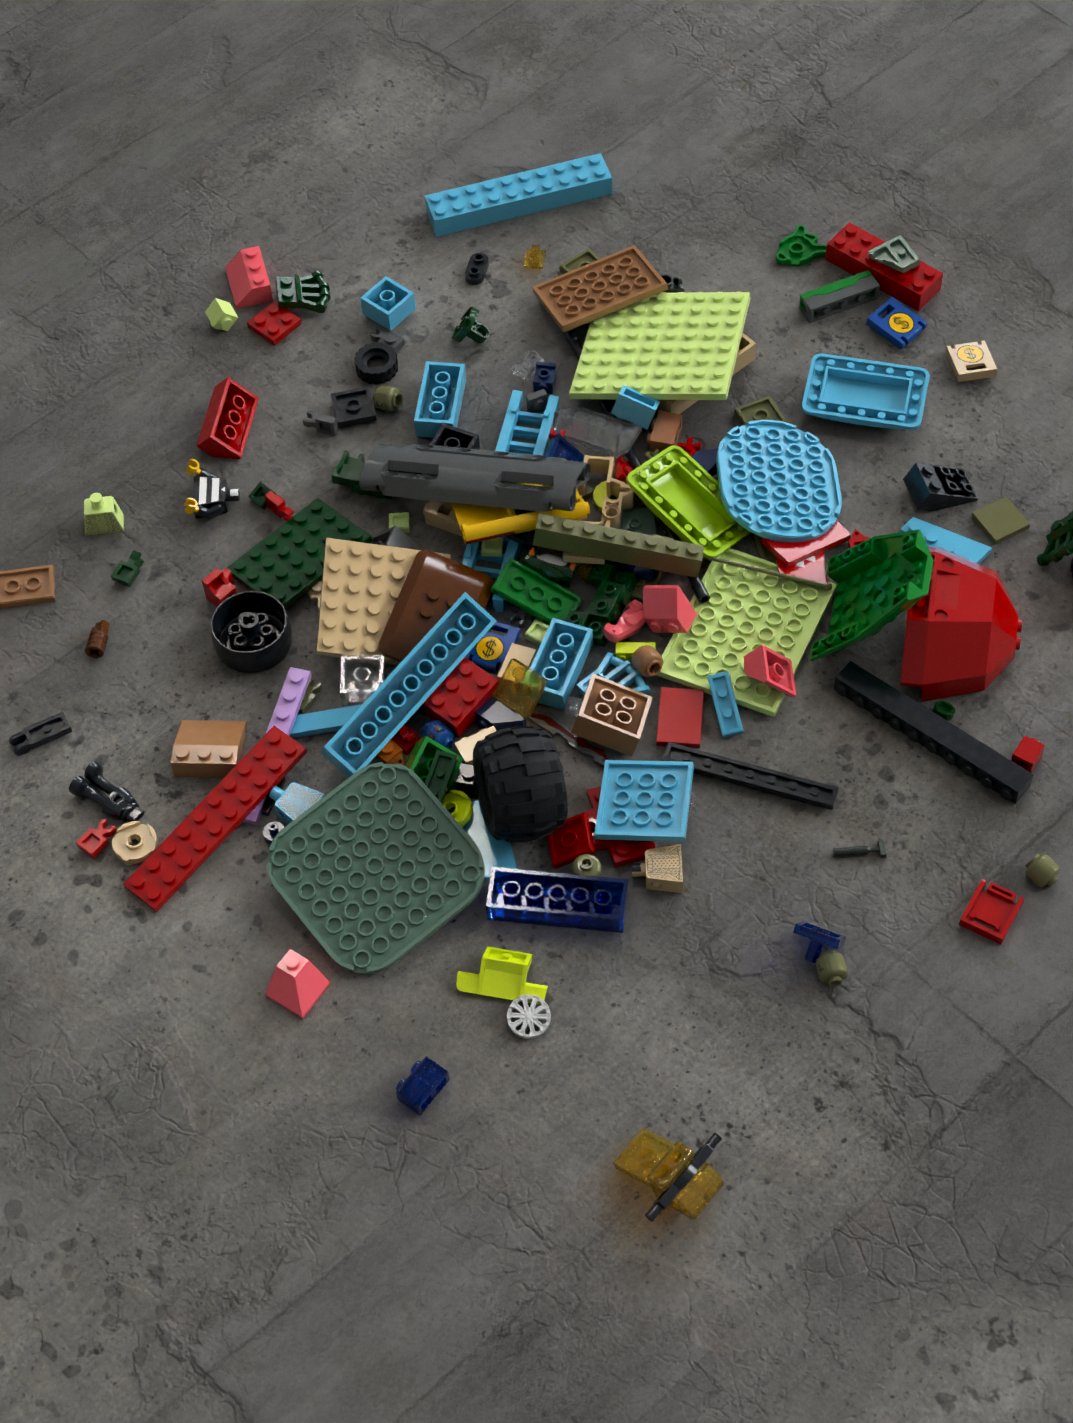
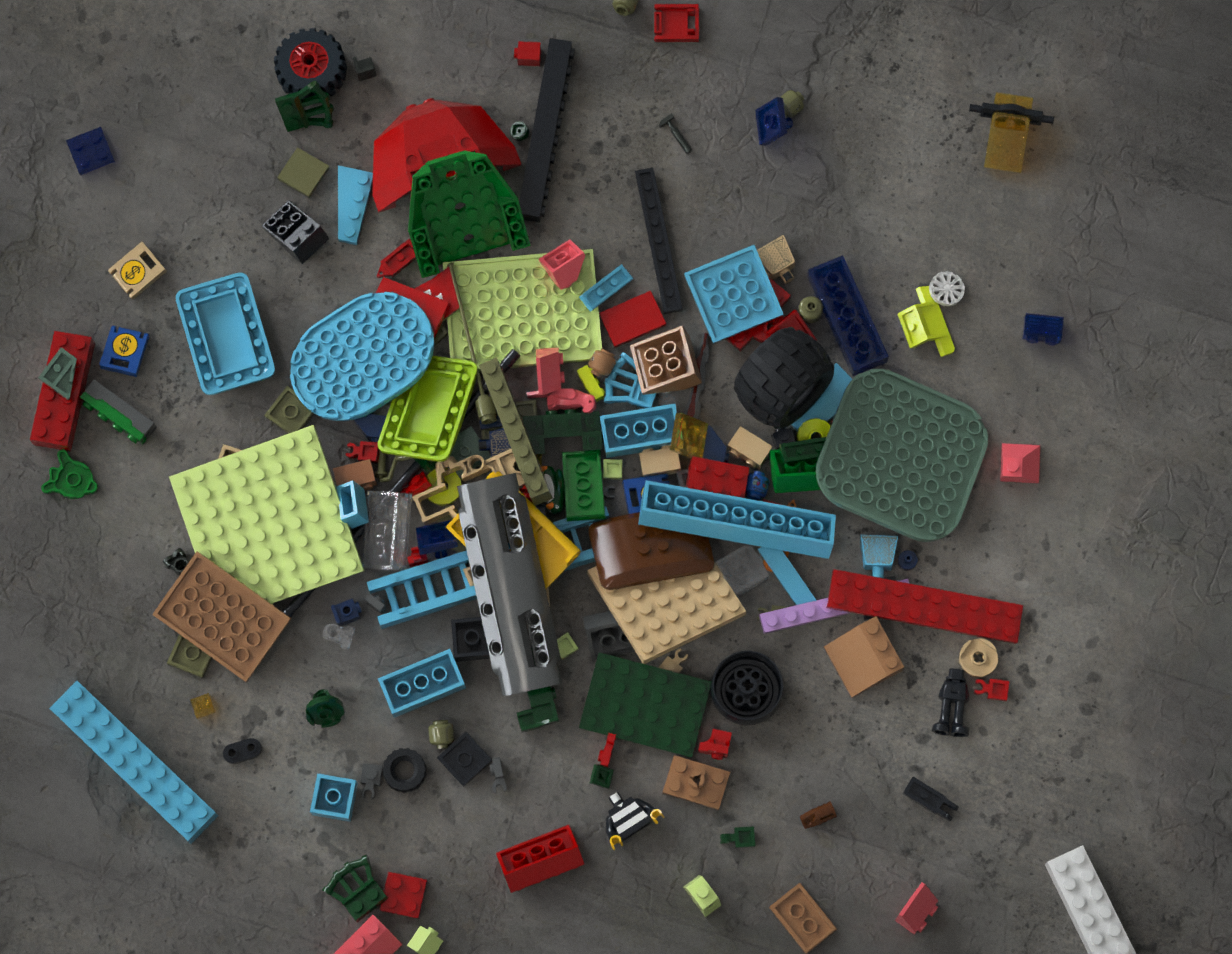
camera: 120 degrees left, 20 degrees up
none -> medium nougat plate [663,755,730,810]

